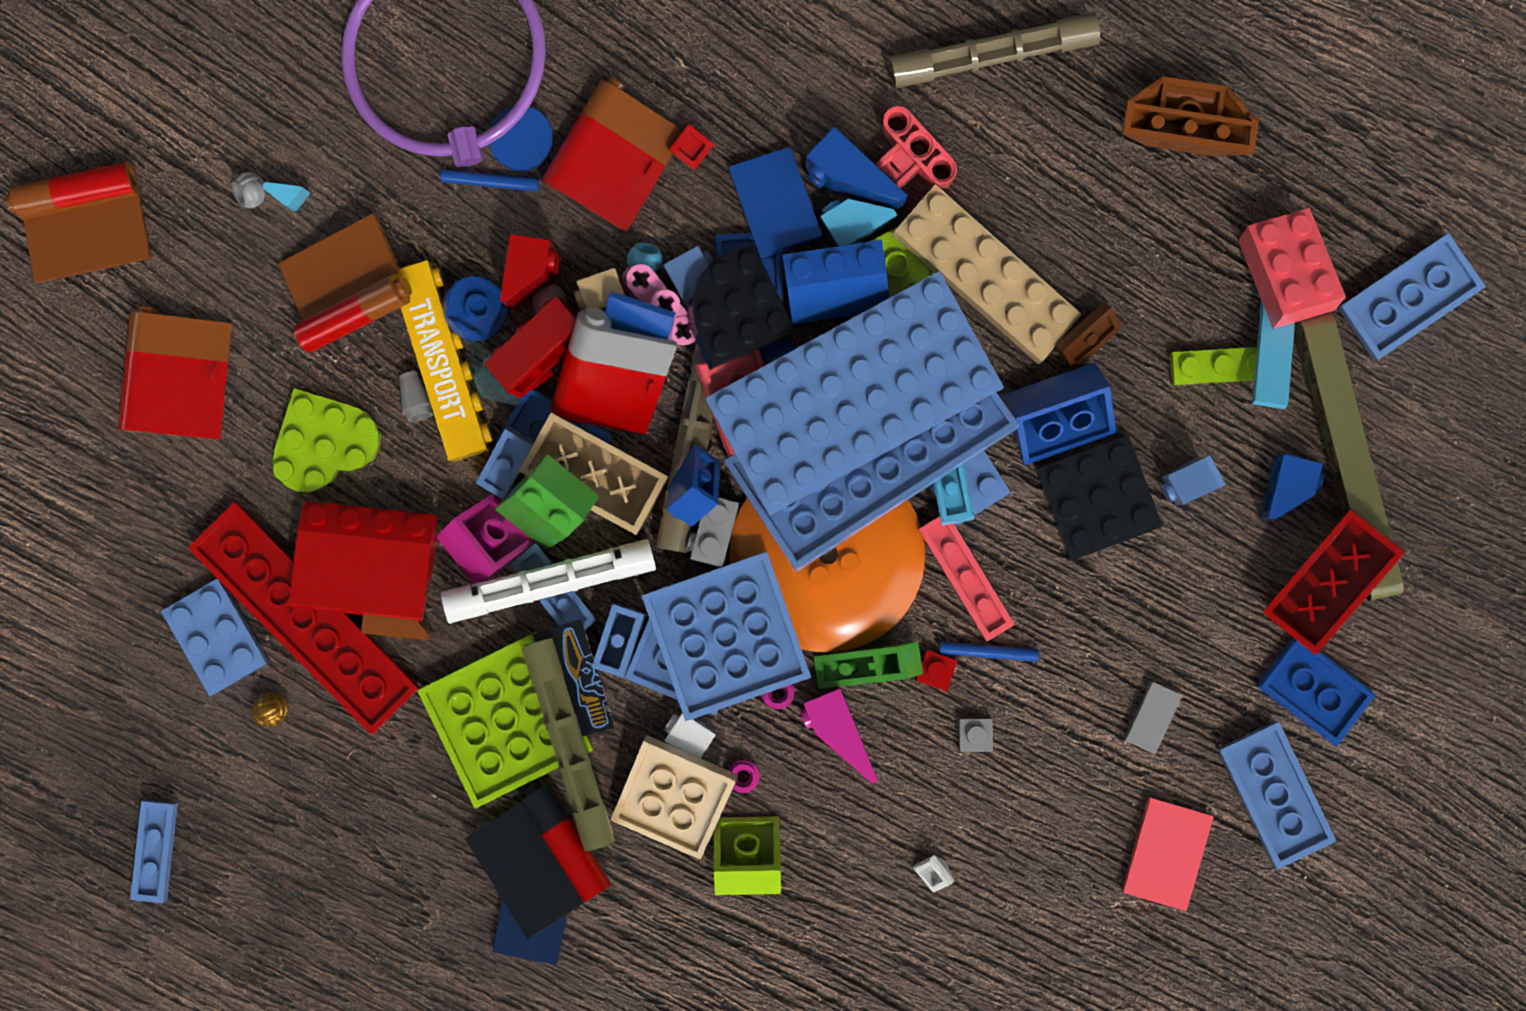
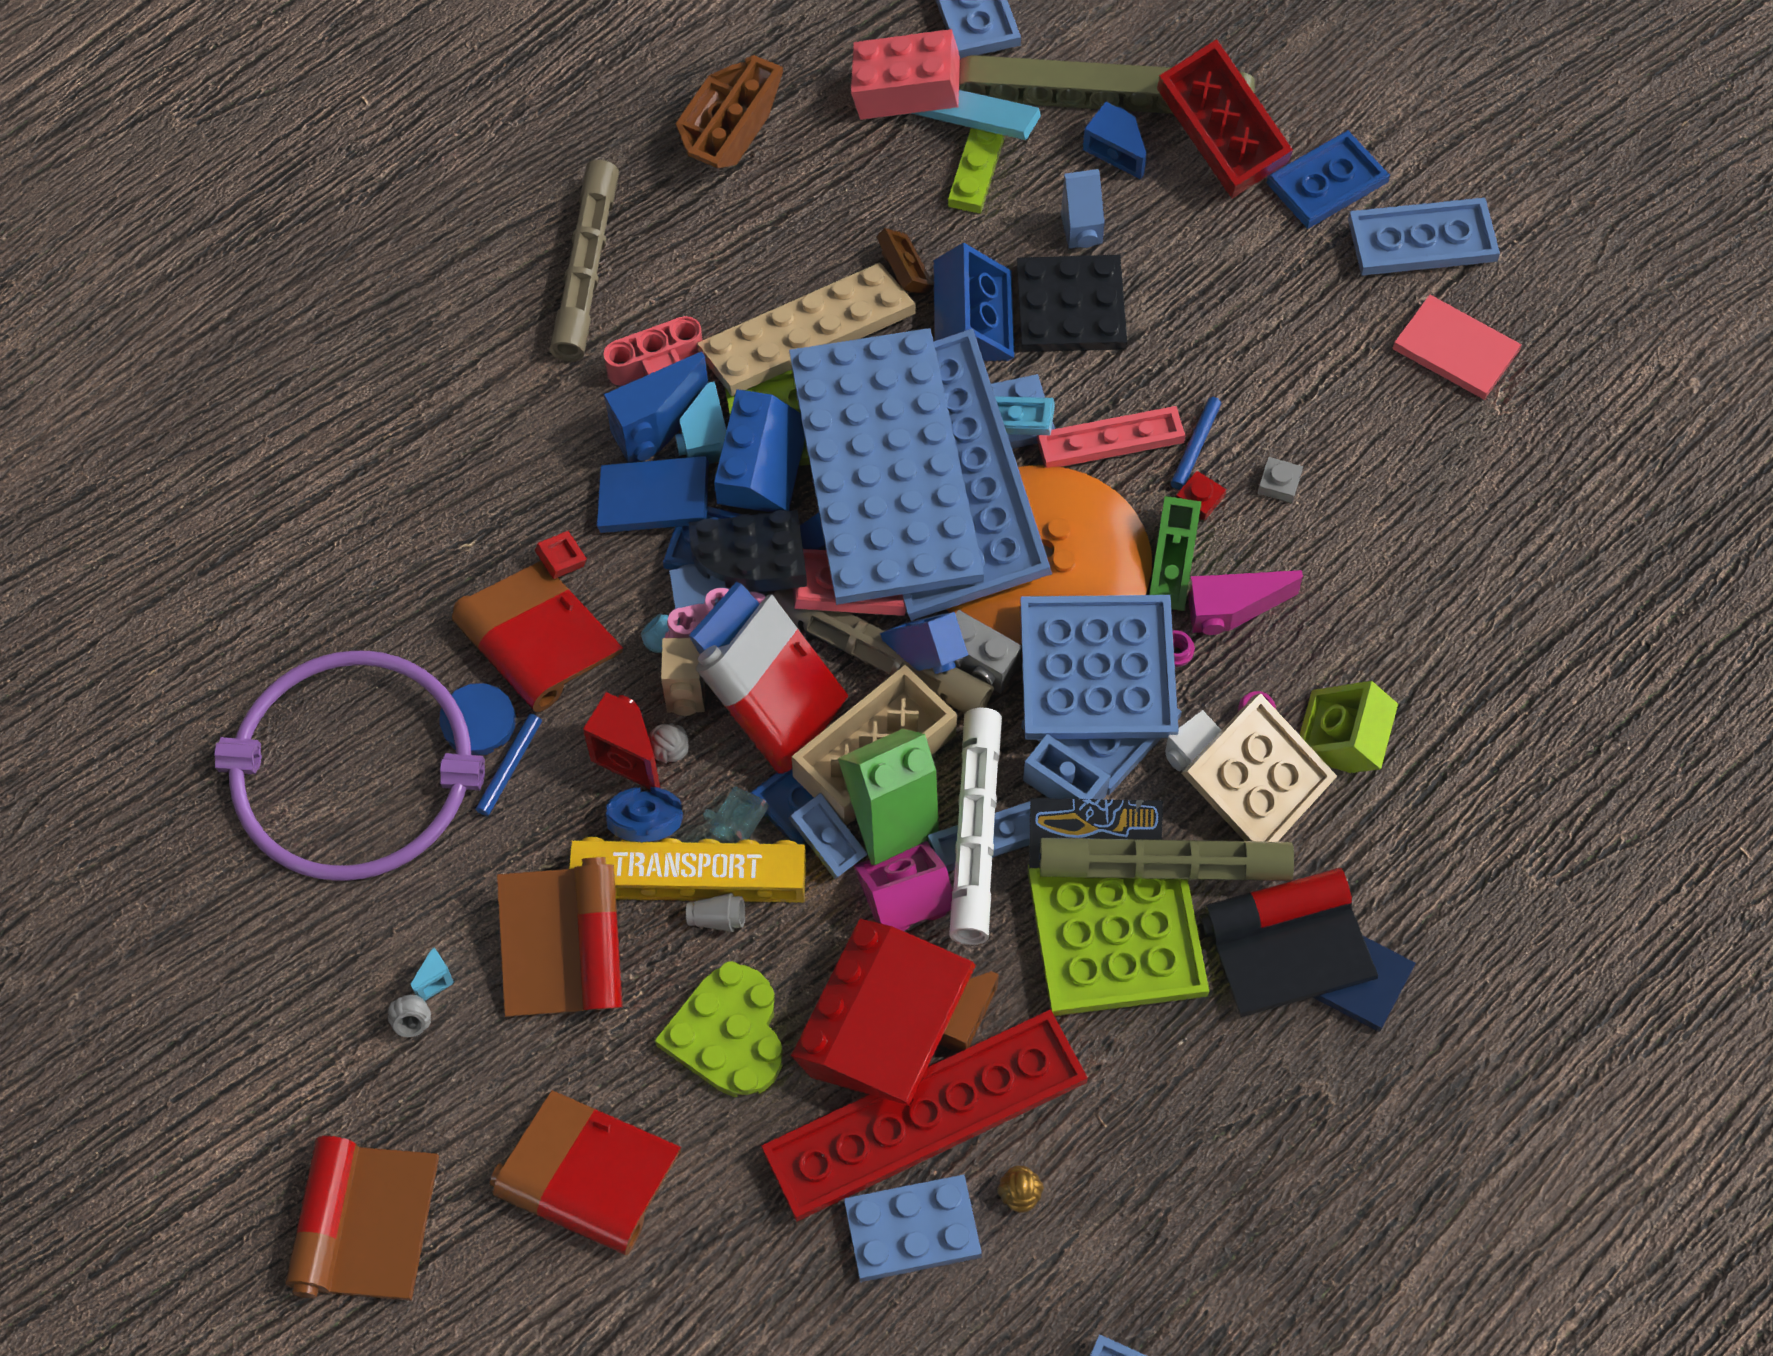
camera: 70 degrees left, 25 degrees down
red wedge [484,296,580,399] -> none
white slope [913,855,955,893] -> none
light grey tile [1123,681,1183,755] -> none

